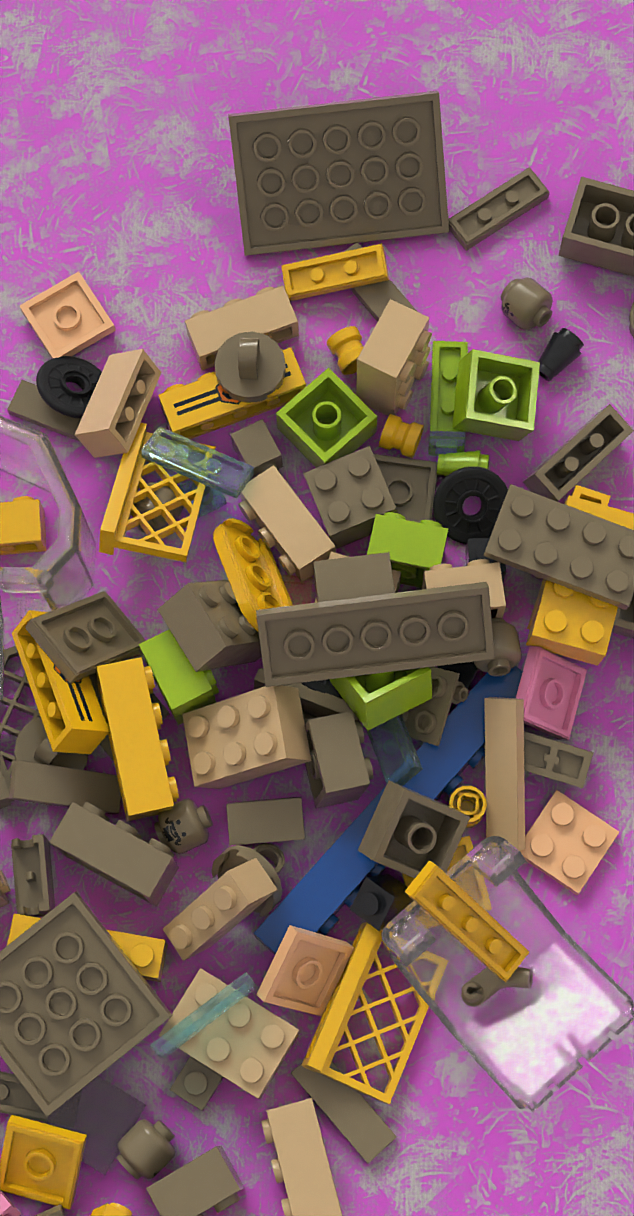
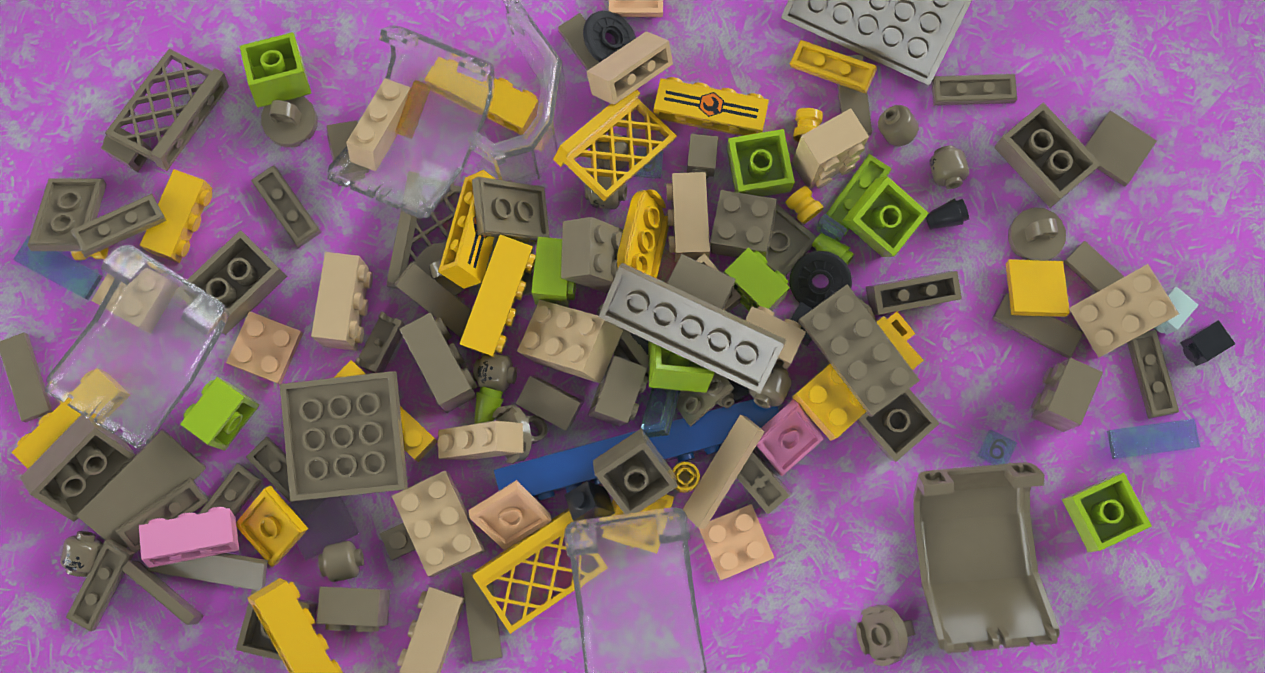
camera: 30 degrees right, 5 degrees up
clear light blue tile [141,426,254,499] -> none
clear light blue tile [150,972,256,1059] -> none
tan brick [185,285,299,370] -> none
dark tan tile [214,331,286,403] -> none
yellow tile [405,861,529,982] -> none
dark tan arm [461,967,533,1007] -> none
none -> lime cone [474,387,504,424]
none -> dark tan head [585,176,627,210]
none -> dark tan head [878,105,919,146]

